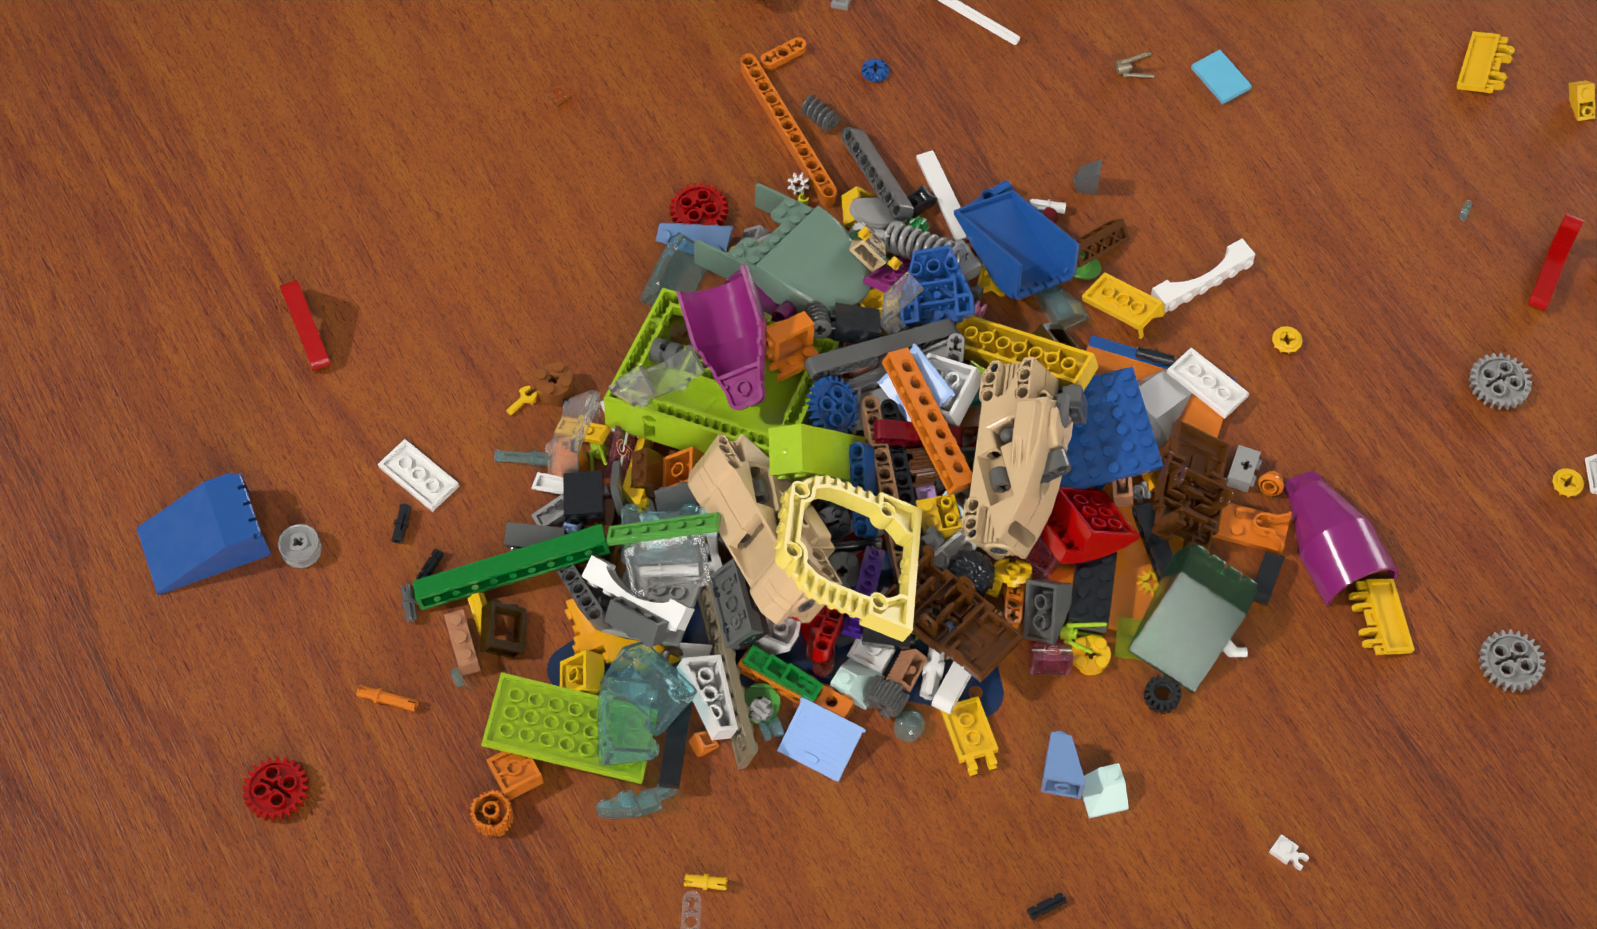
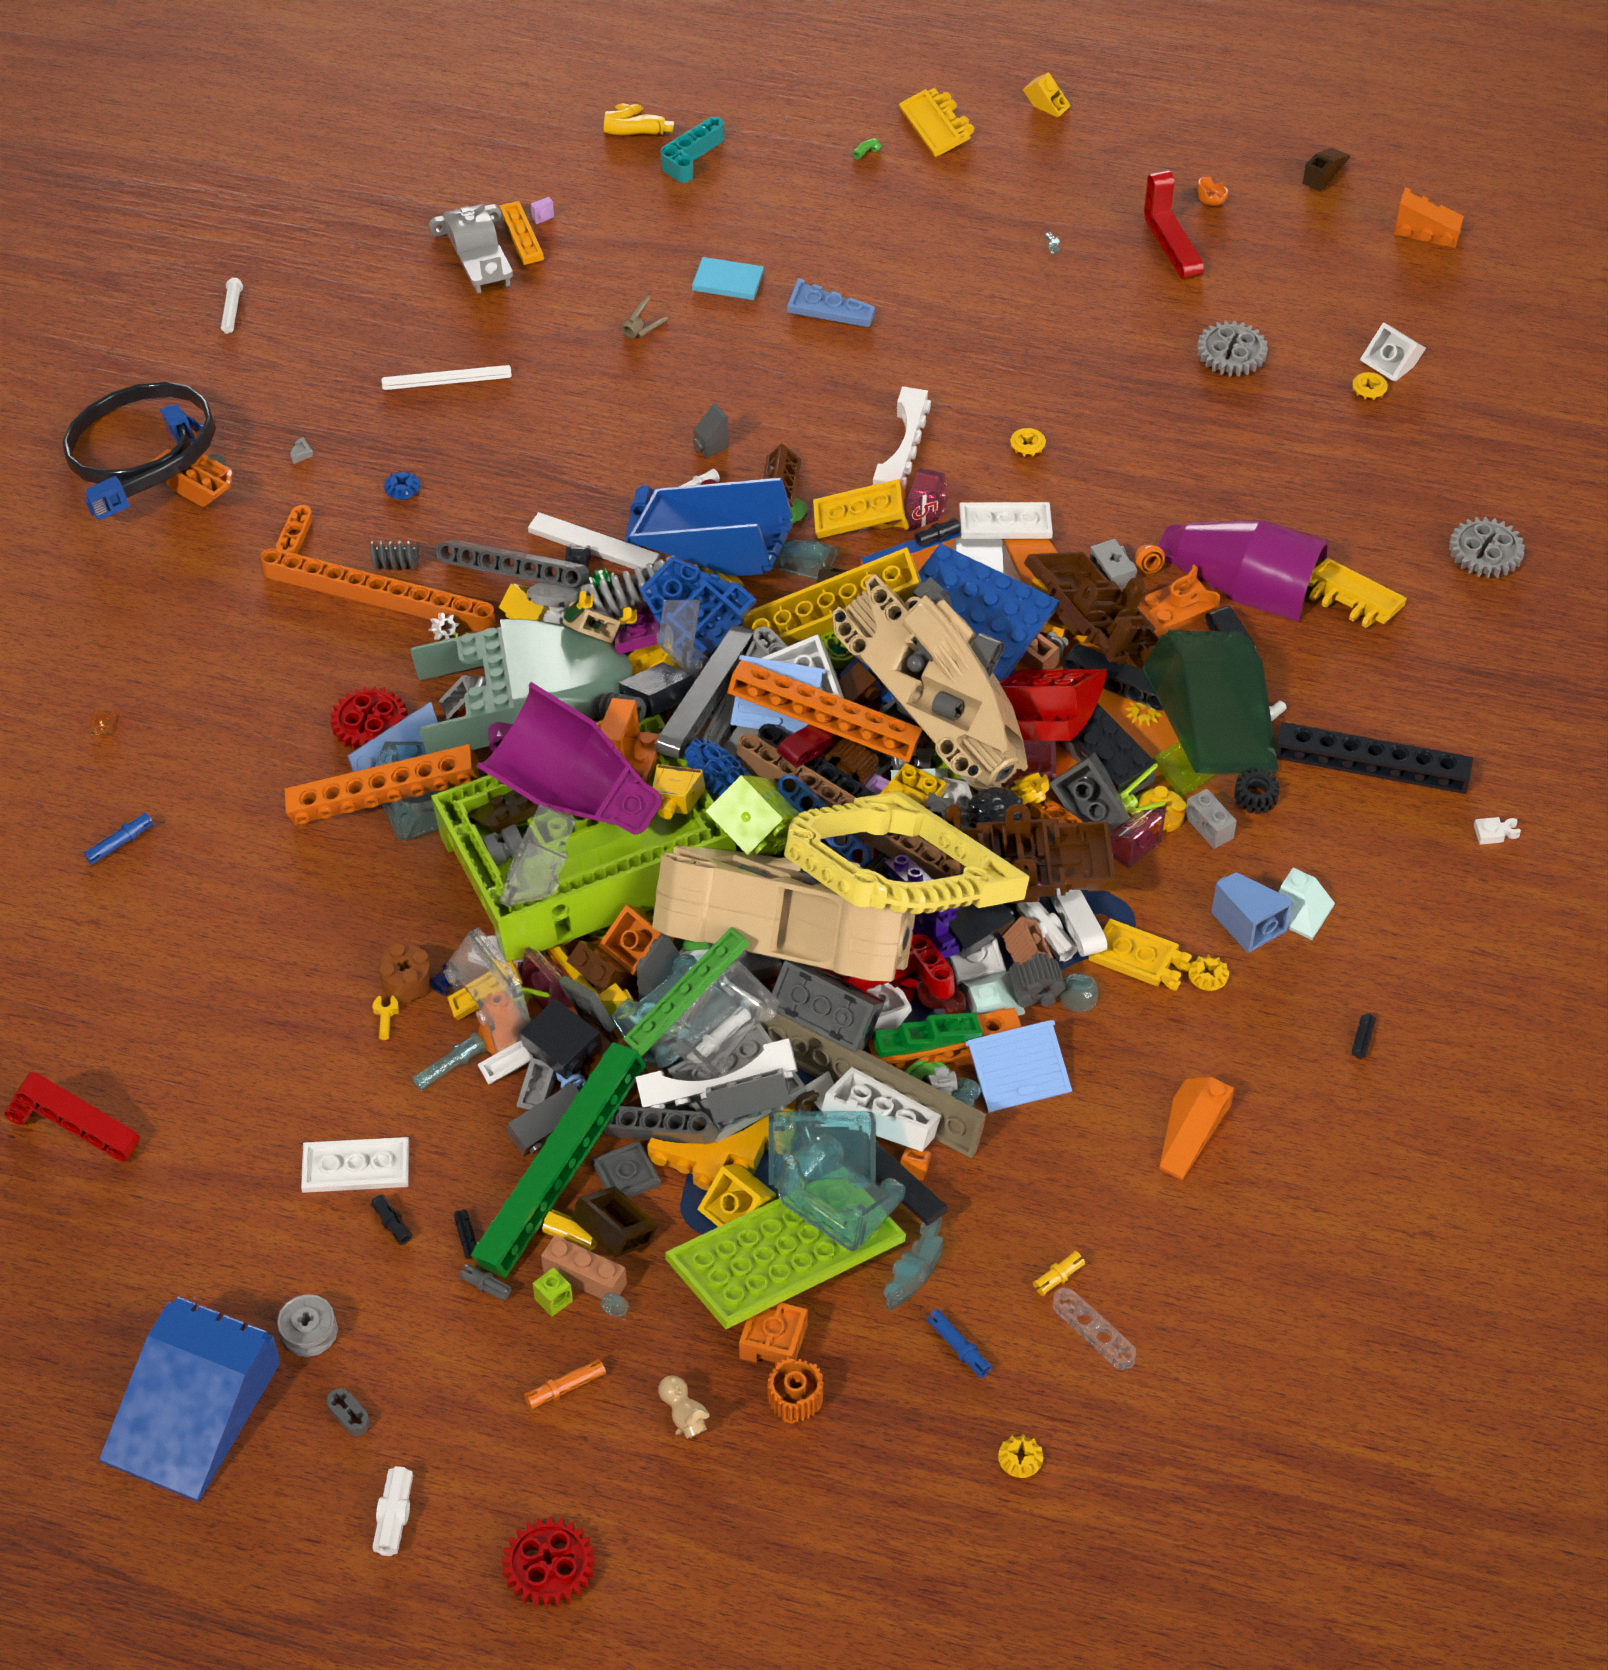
camera: 45 degrees left, 10 degrees down
none -> blue pin [83,812,154,865]
none -> orange brick [285,744,479,825]
none -> dark grey beam [327,1388,370,1436]
none -> white piece [373,1466,413,1556]
none -> lime brick [532,1267,573,1317]
none -> dark grey tile [592,1140,661,1199]
none -> yellow torso [653,764,705,819]
none -> tan animal [658,1375,710,1439]
none -> medium blue wing [787,278,875,327]
none -> bright green arm [852,138,882,160]
none -> clear pink slope [906,468,948,531]
none -> blue pin [926,1309,992,1378]
none -> orange wedge [1159,1077,1234,1181]
none -> light grey brick [1185,789,1237,849]
none -> yellow gear [1188,955,1229,991]
none -> black brick [1274,722,1473,794]

